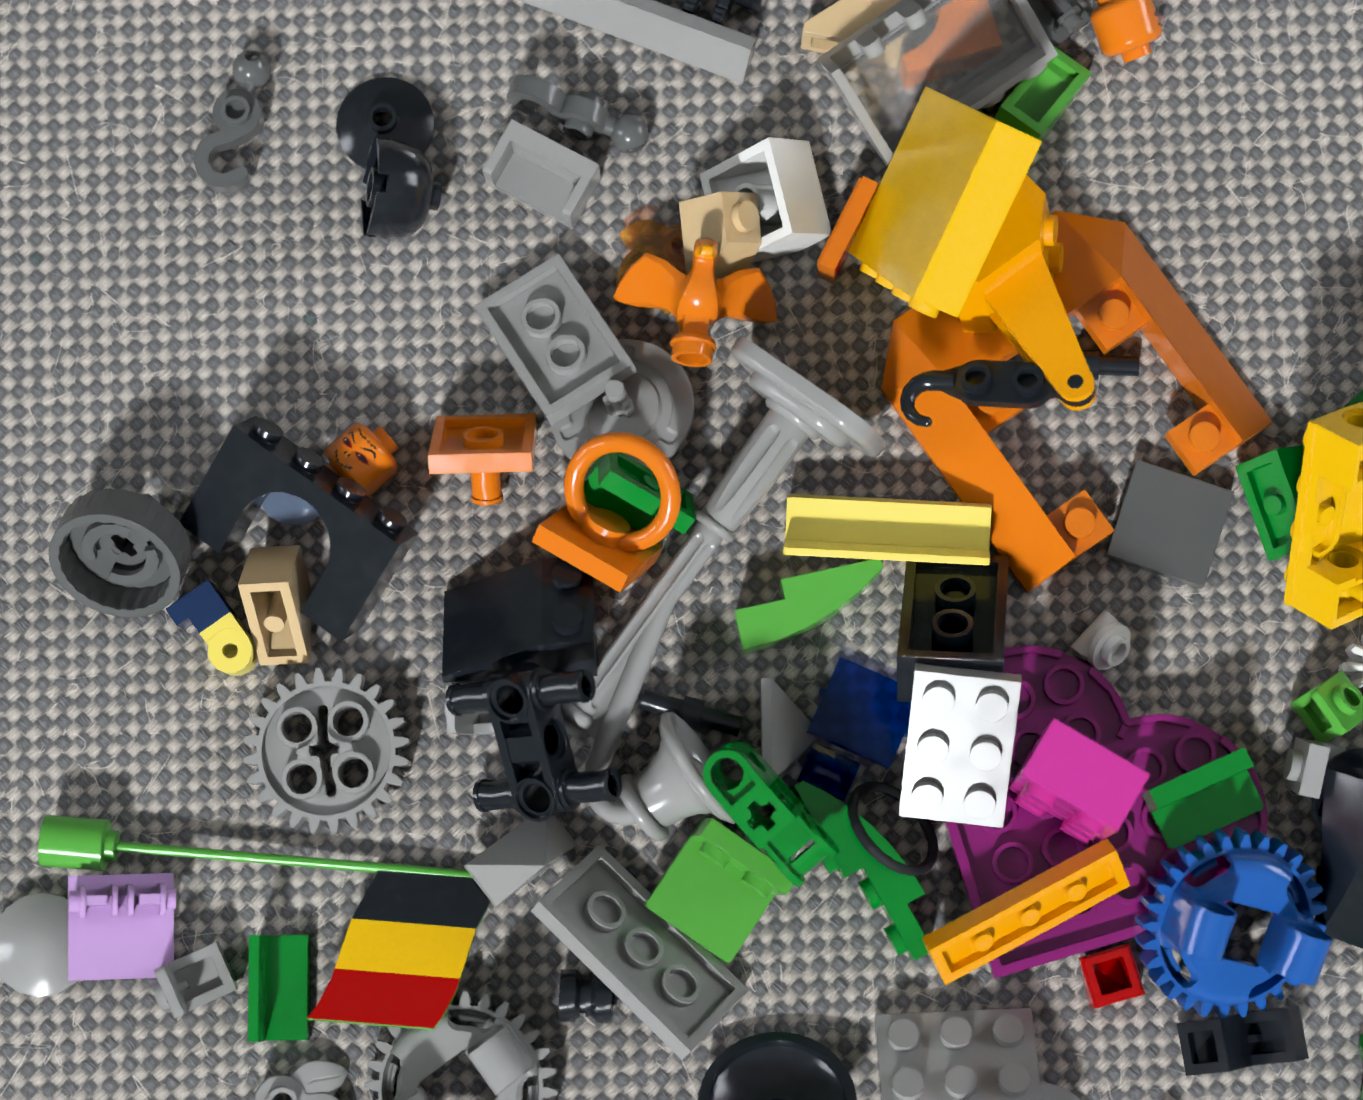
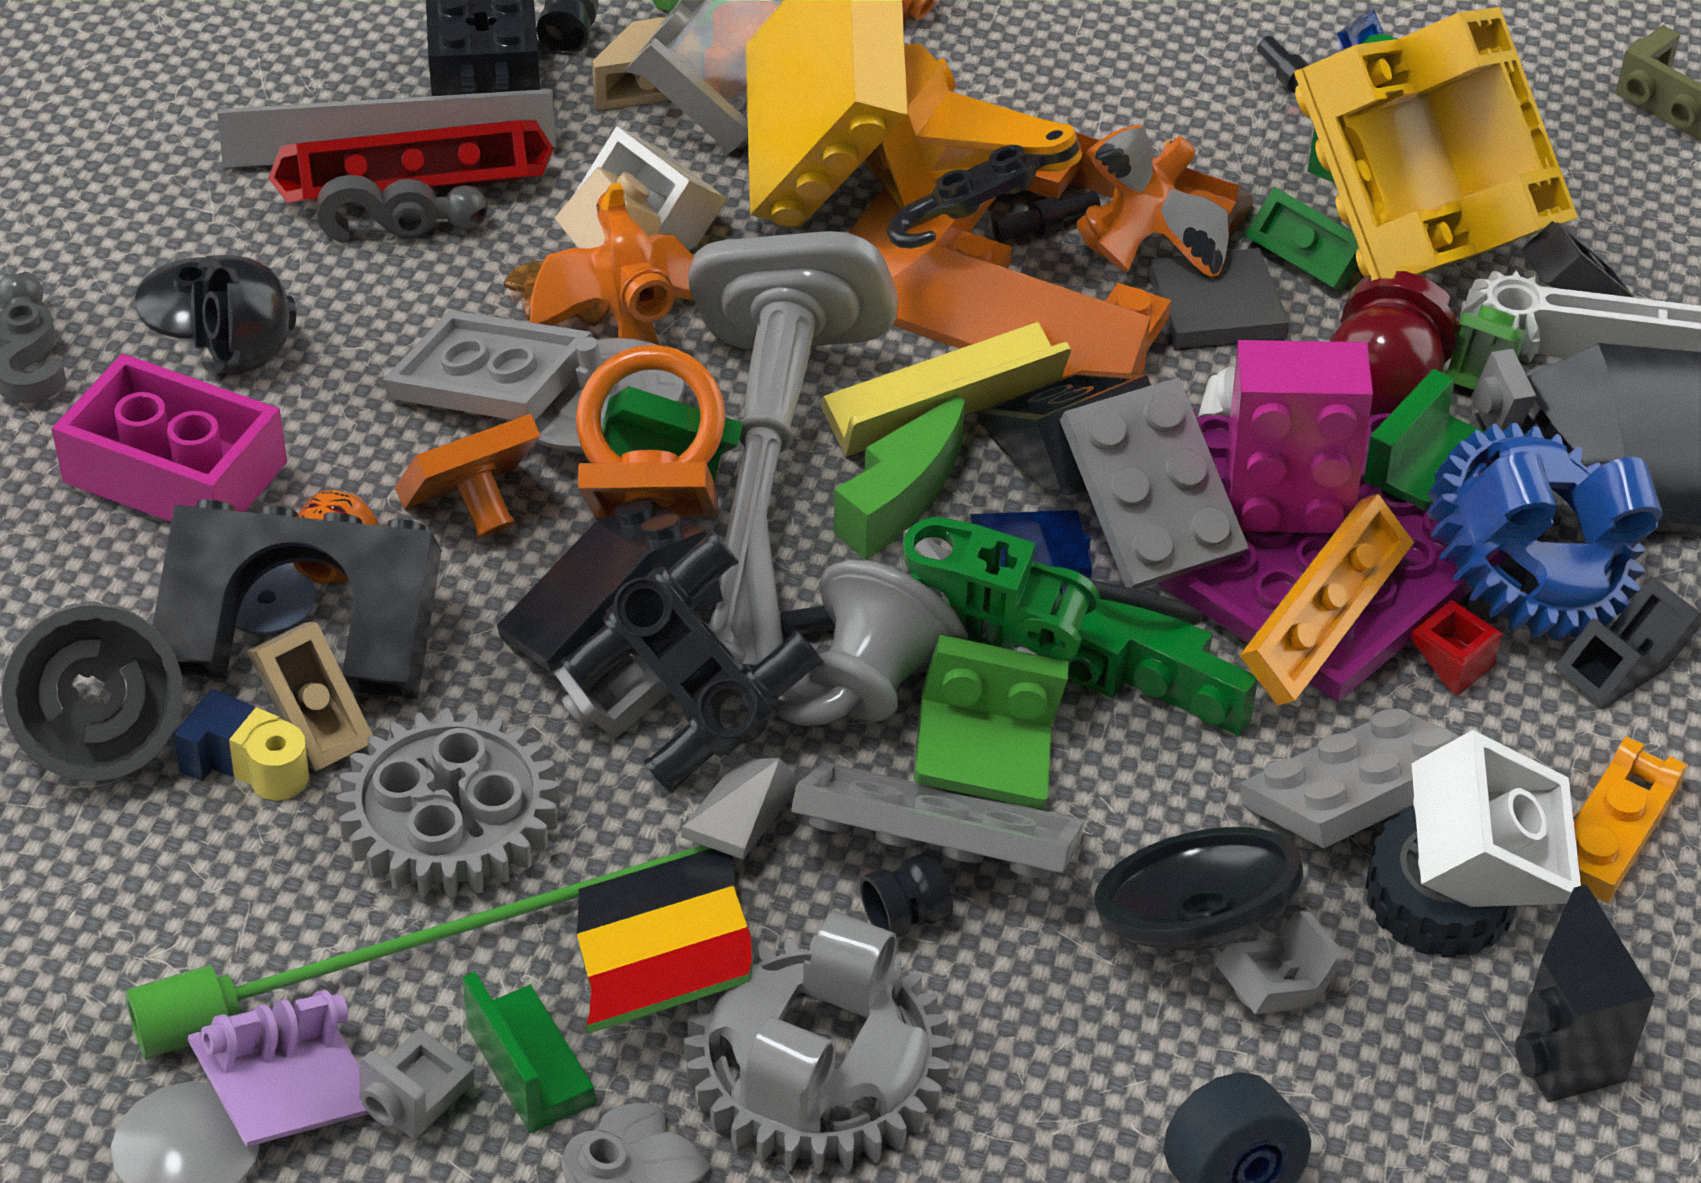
camera: 35 degrees left, 35 degrees down
light grey panel [483,119,601,229] -> none
orange tile [817,176,879,284] -> none
none -> dark pink brick [51,353,287,522]
none -> red brick [268,120,554,203]
none -> animal [1077,124,1229,279]
none -> dark red tile [1329,271,1462,415]

